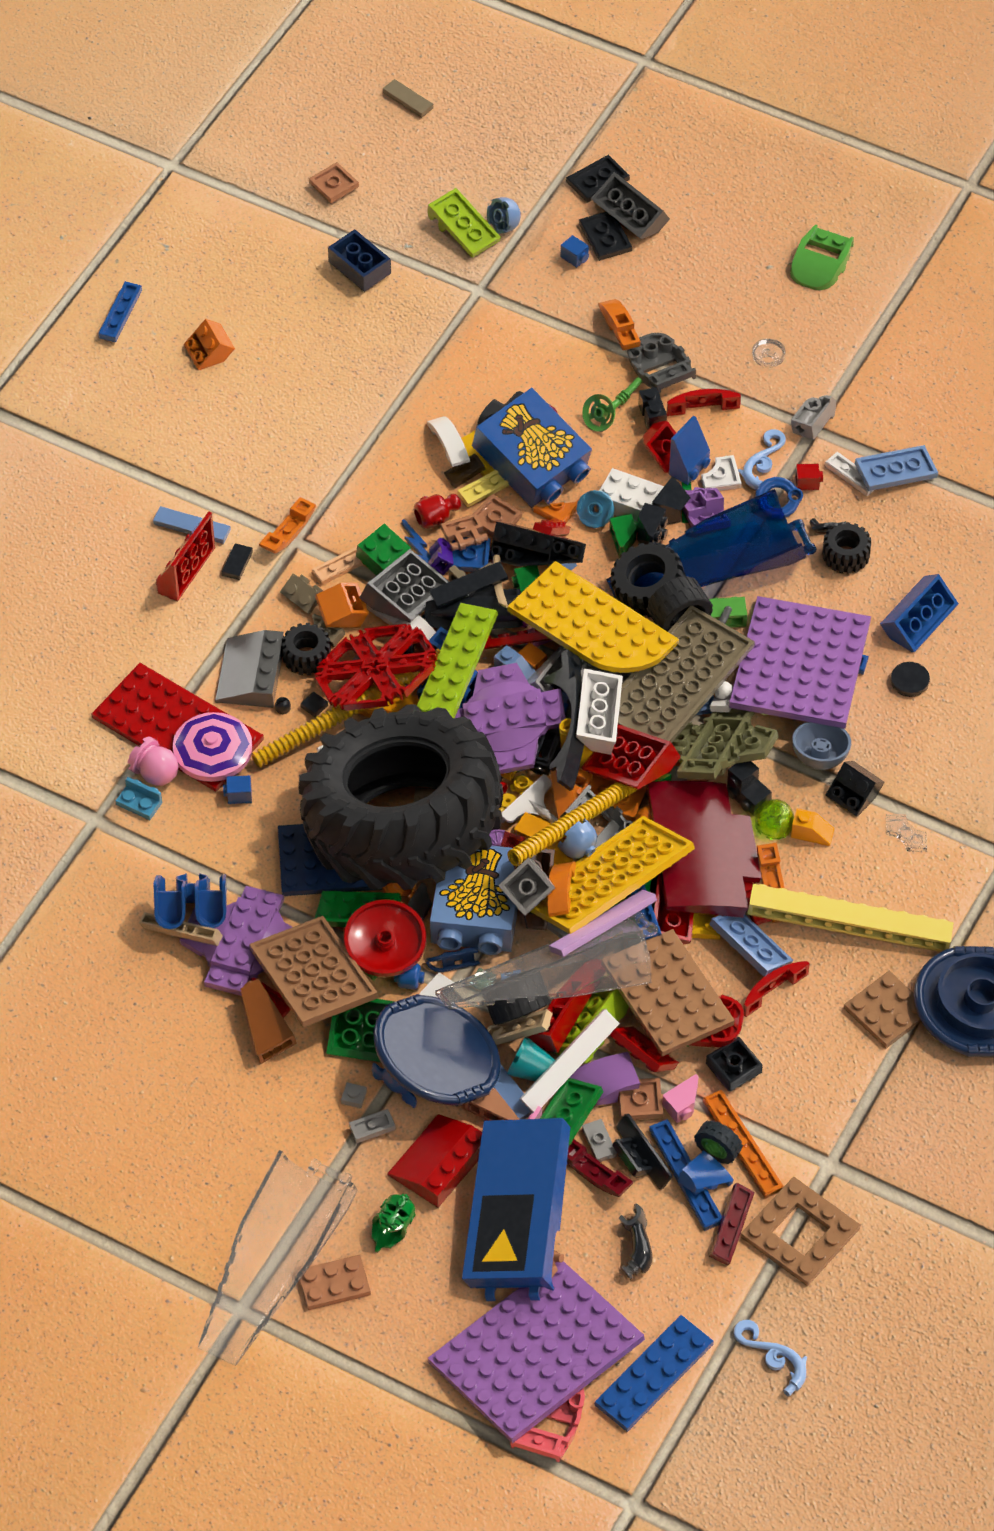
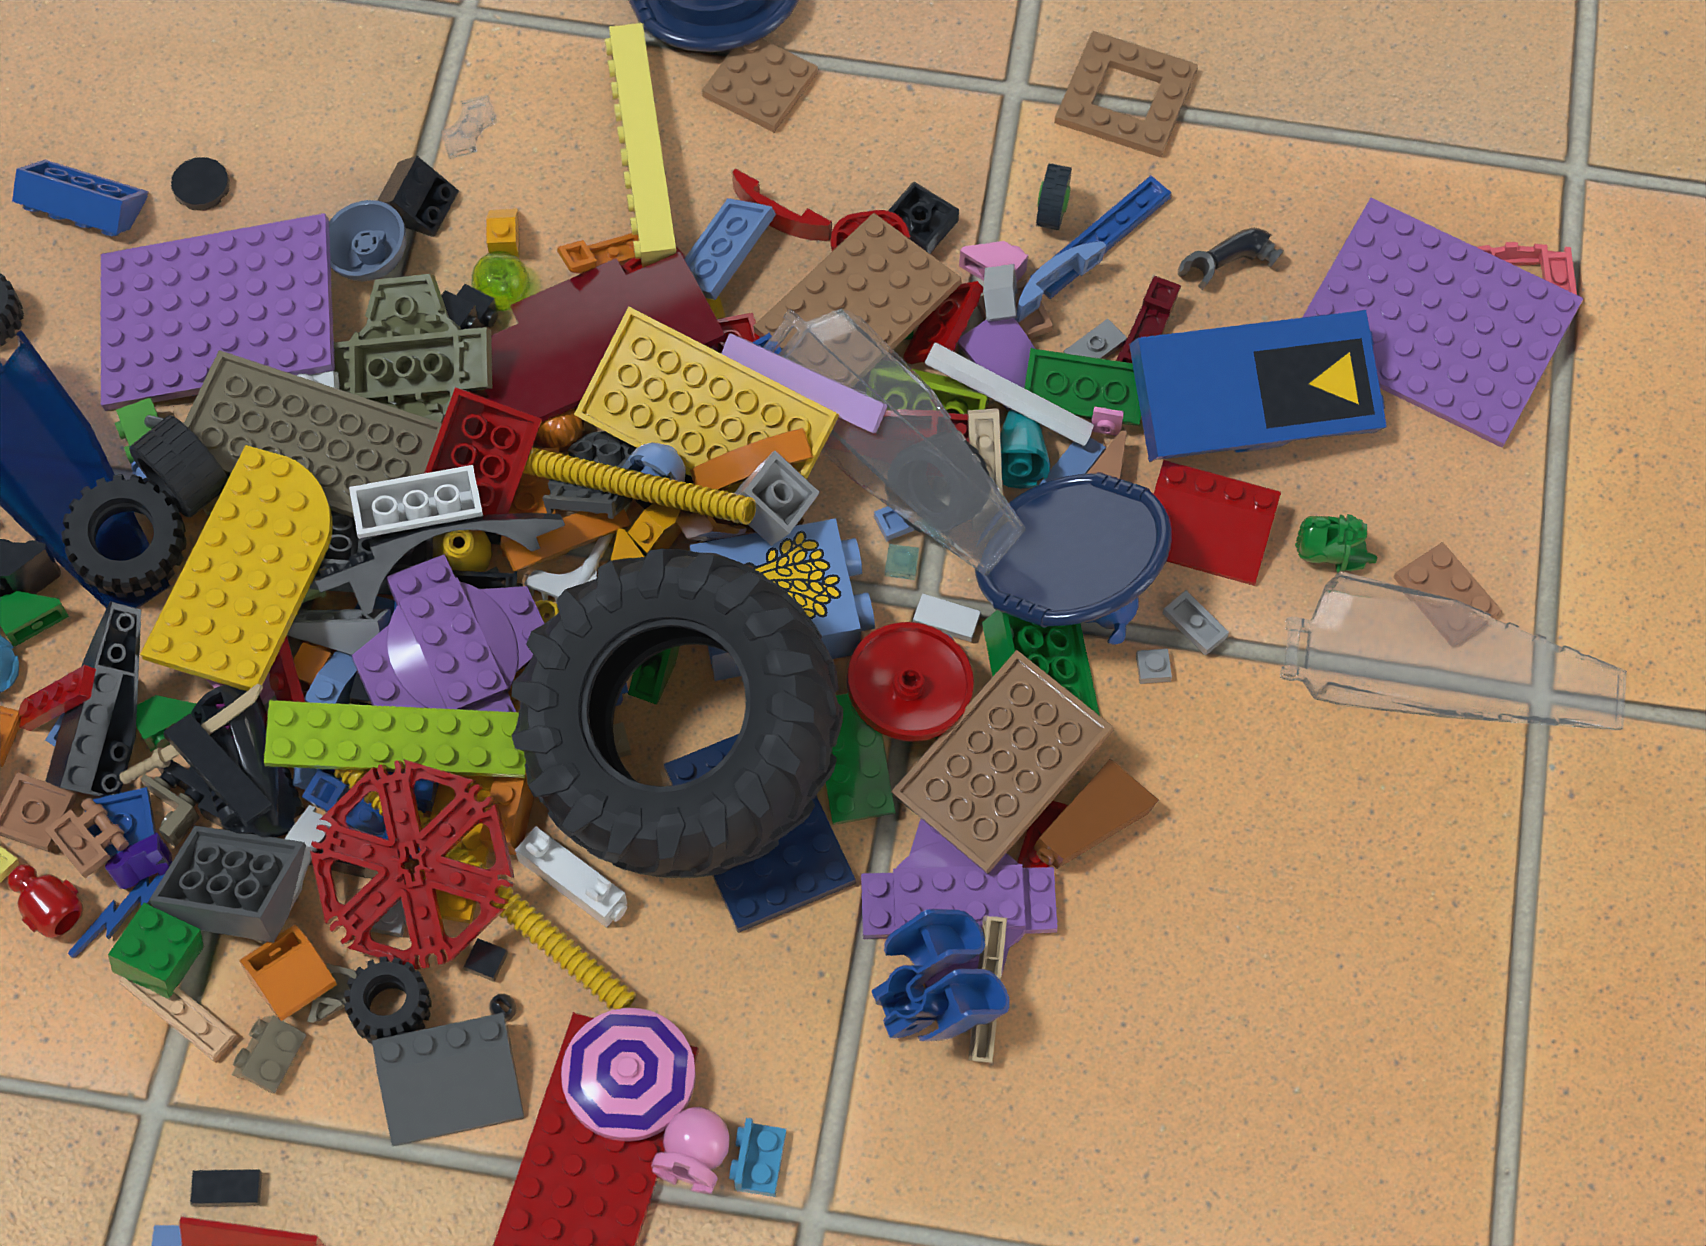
camera: 110 degrees left, 10 degrees up
blue brick [223,775,252,804] -> none
orange slope [259,497,316,553] -> none
dark blue piece [425,947,480,972] -> none
blue plate [595,1315,714,1432] -> none
black bracket [612,1114,672,1189] -> none
blue slope [678,1150,734,1193] -> none
orange tile [703,1089,784,1199] -> none
dark red tile [709,1183,755,1266] -> none
light blue plant [734,1320,807,1396] -> none
none -> light grey slope [983,264,1018,322]
none -> medium blue slope [1014,241,1107,323]

